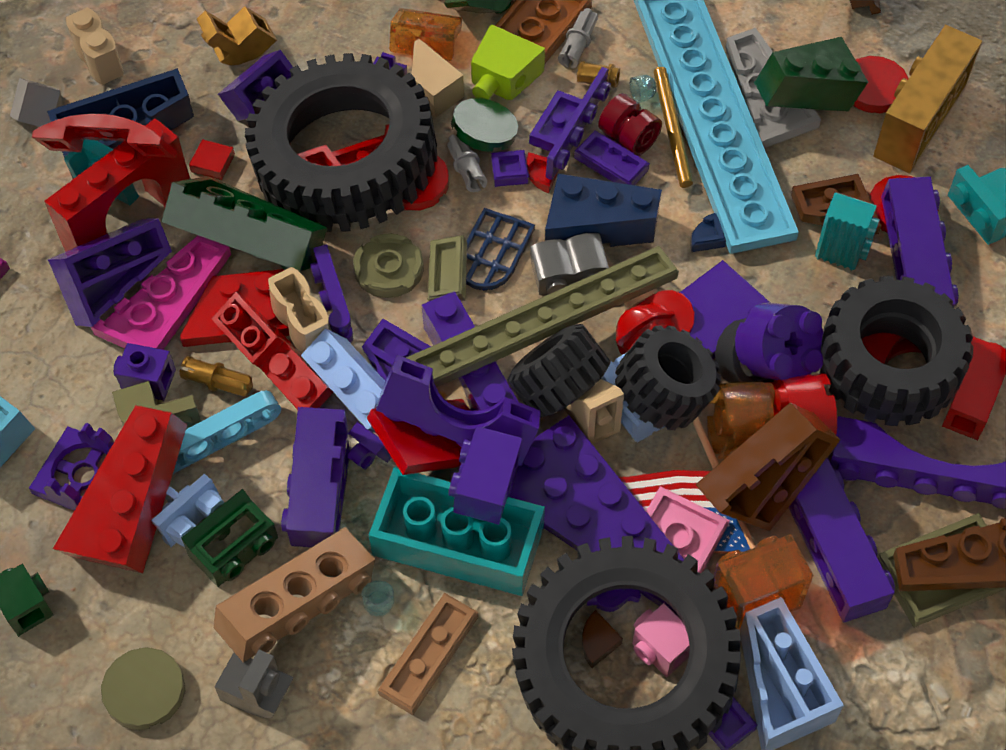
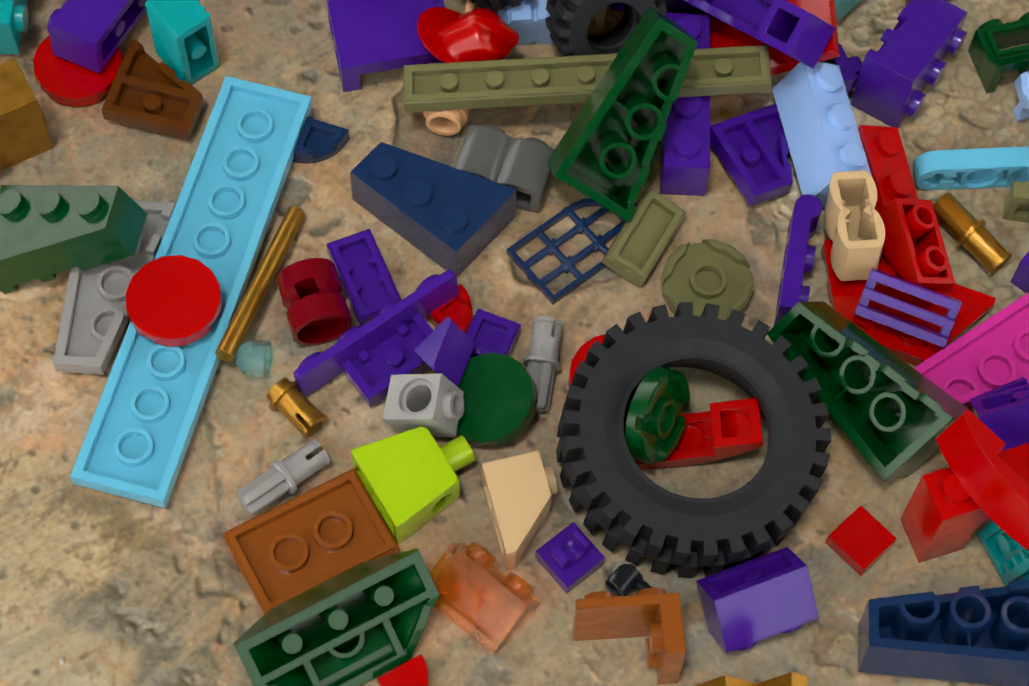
camera: 155 degrees left, 5 degrees up
none -> red tile [126,255,222,347]
none -> light grey brick [382,373,464,437]
none -> dark purple slope [414,316,475,387]
none -> dark green wedge [547,6,698,223]
none -> dark orange bracket [572,588,686,684]
none -> dark green tile [625,366,690,465]
none -> dark purple tile [854,268,962,348]

